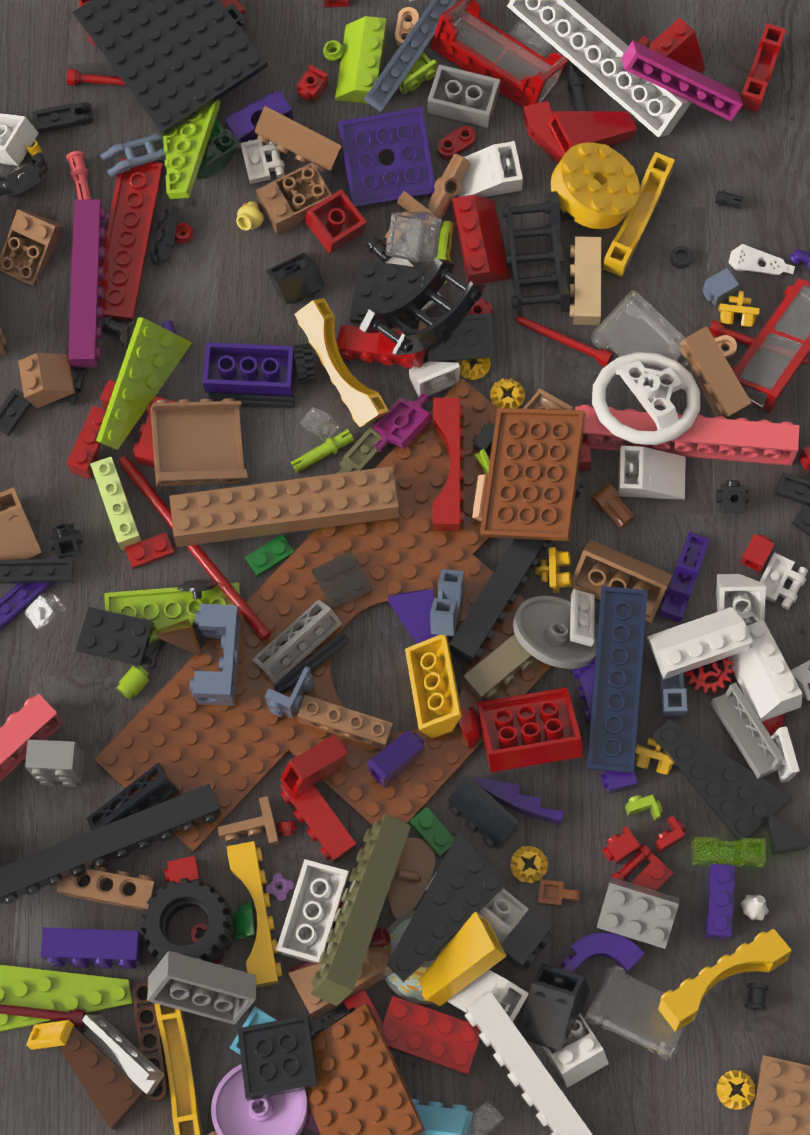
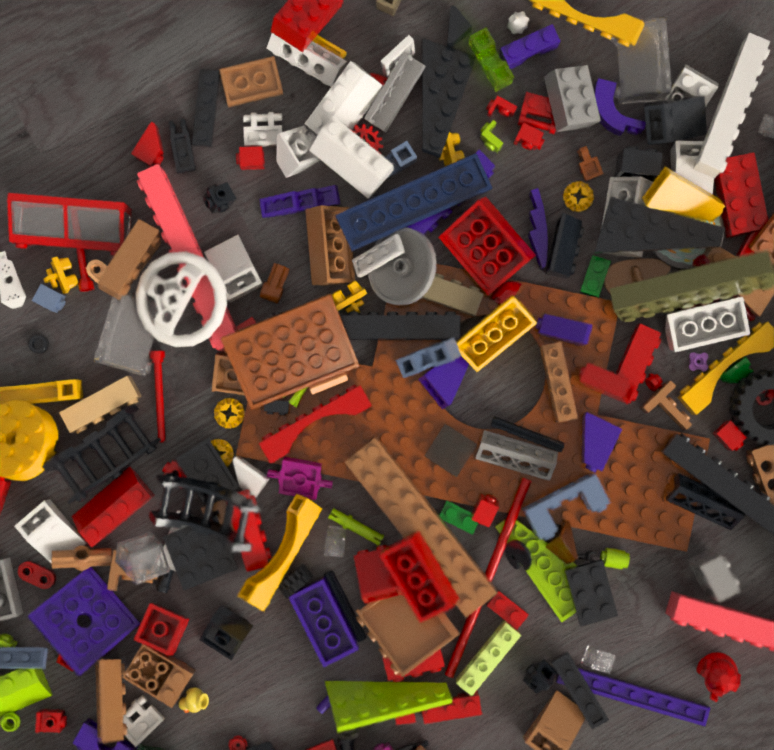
camera: 120 degrees left, 15 degrees up
sand blue bracket [265,666,314,719] -> none
olive hinge [337,427,382,474] -> none
lime pin [434,221,454,285] -> none
none -> red slope [354,545,403,604]
none -> red brick [379,531,460,623]
none -> red brick [471,494,499,527]
none -> dark purple slope [582,412,622,473]

